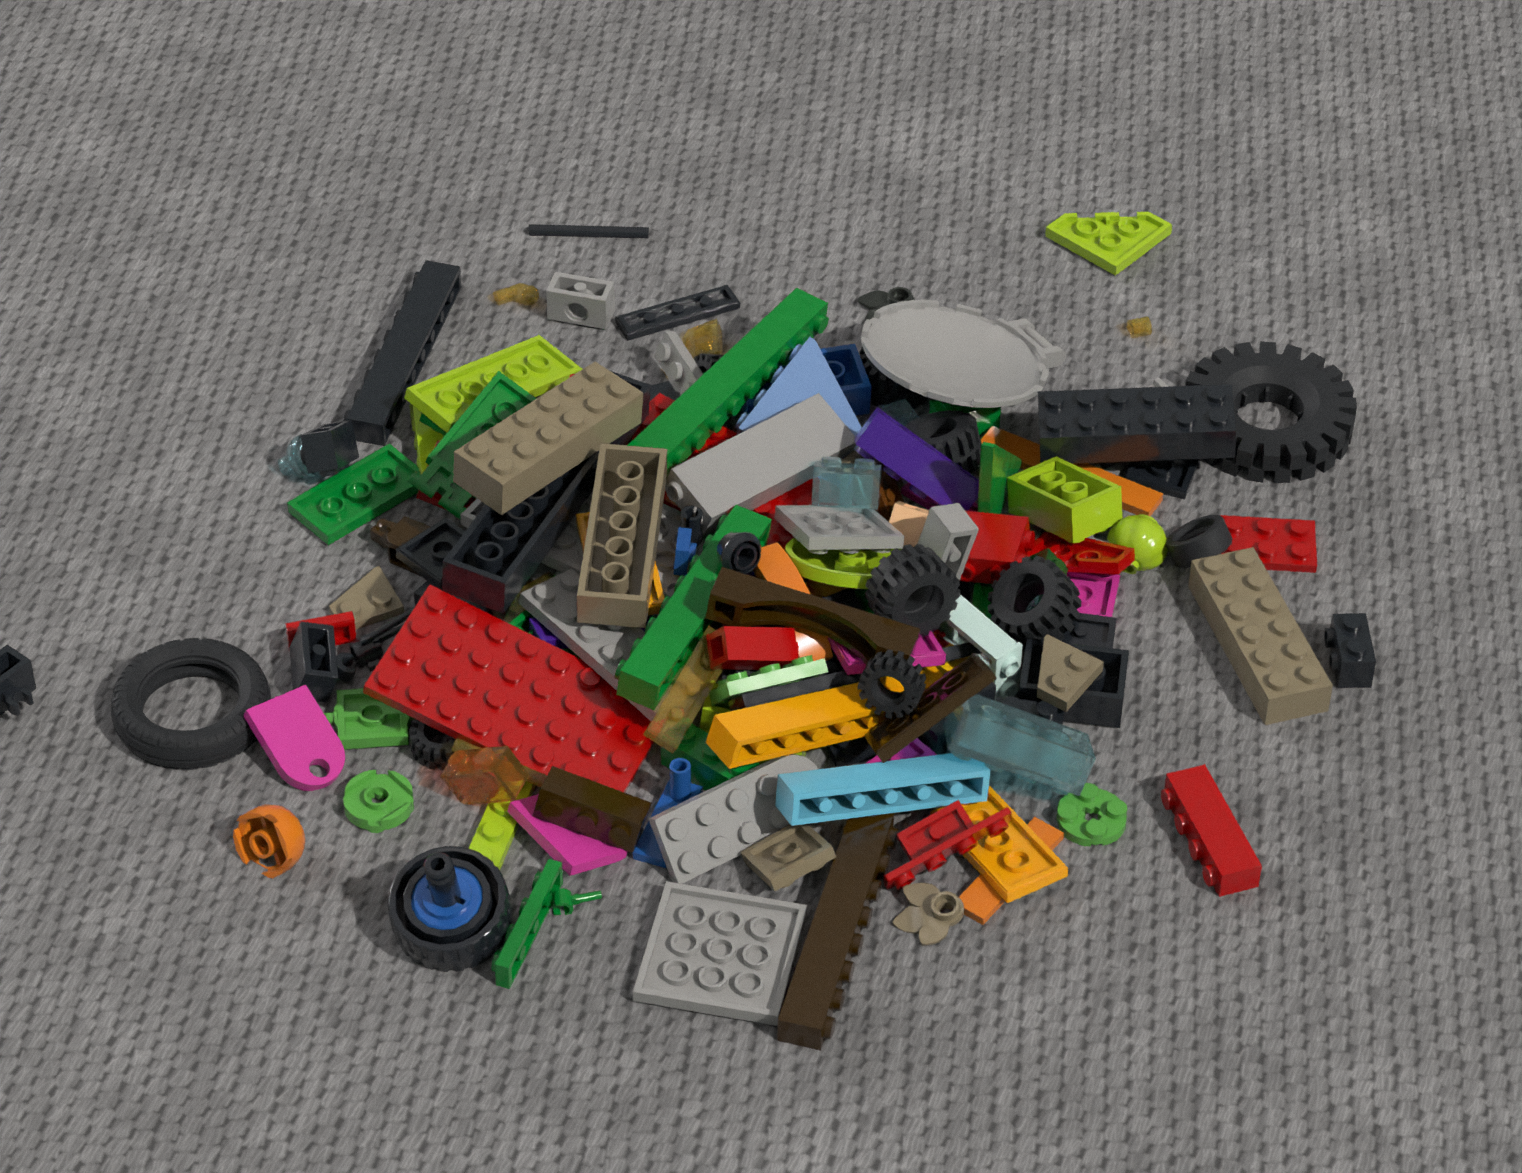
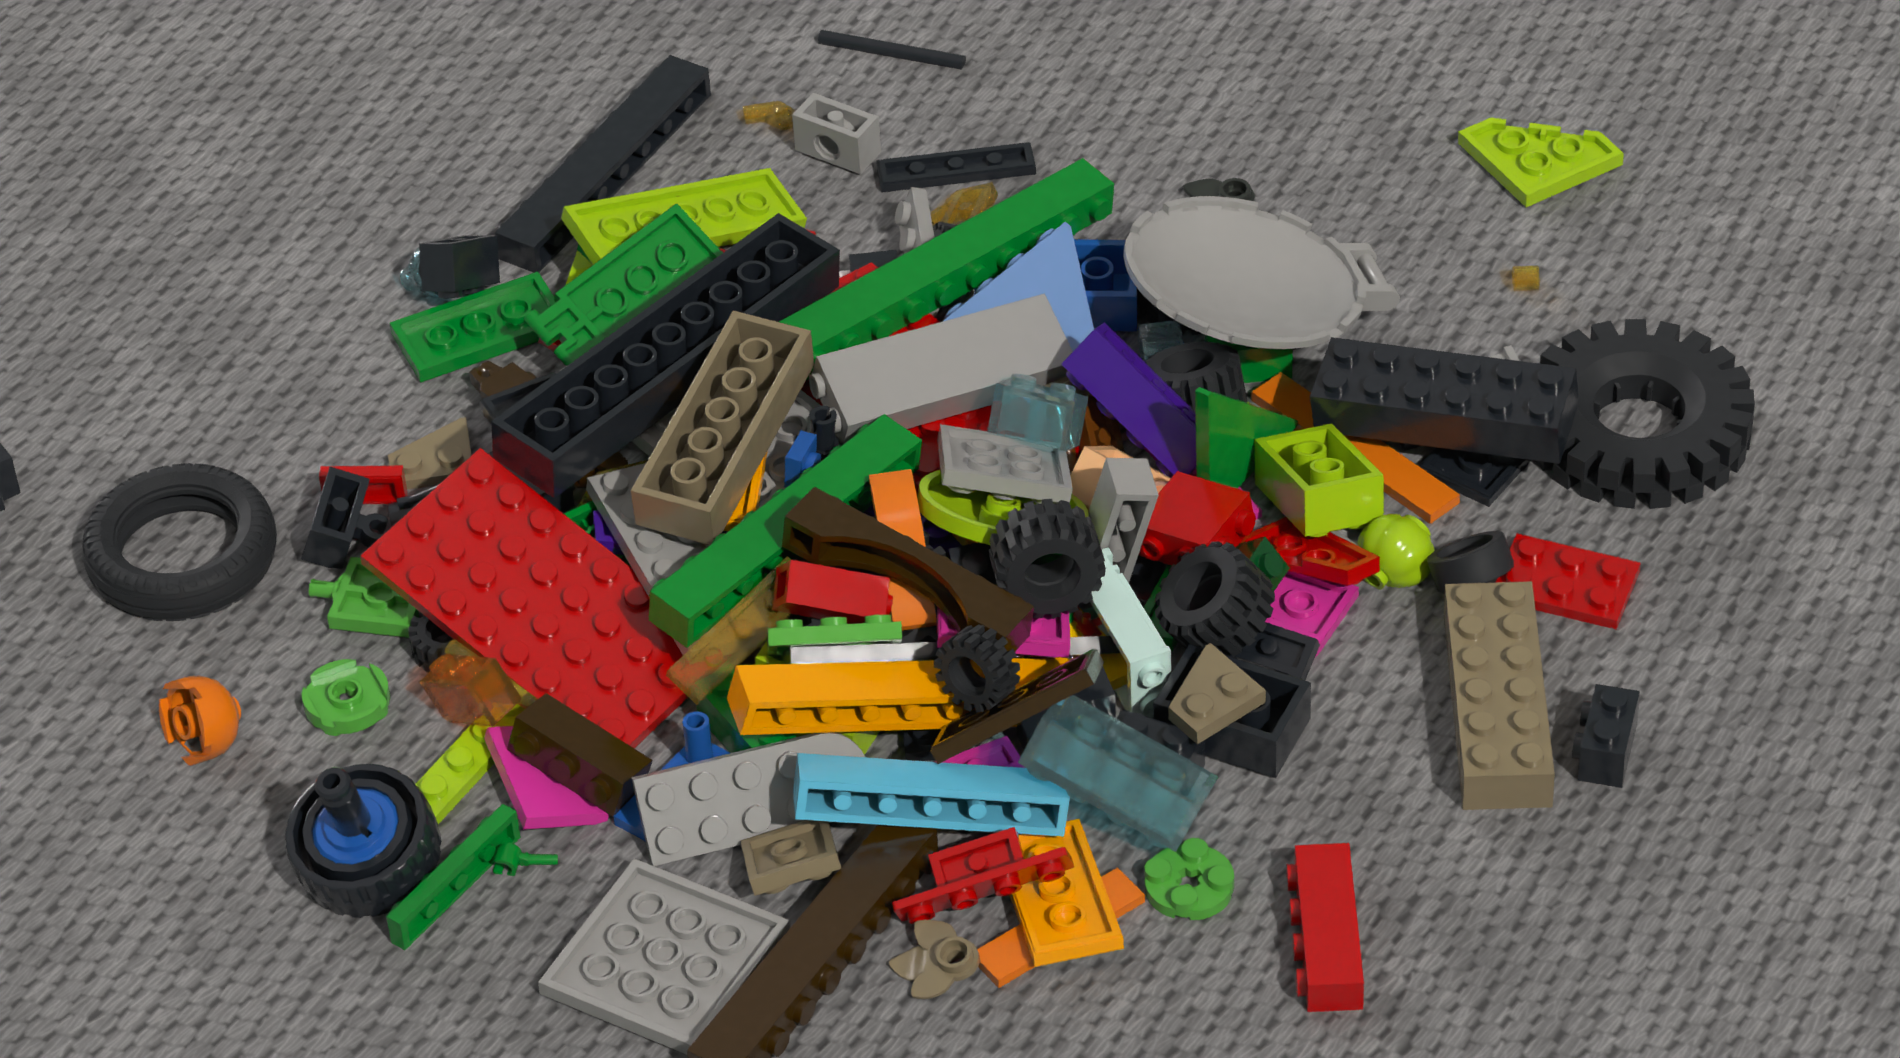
camera: 20 degrees right, 0 degrees up
dark pink tile [244,685,345,791] -> none
dark tan brick [453,361,643,515] -> none
black cone [717,532,761,574] -> none

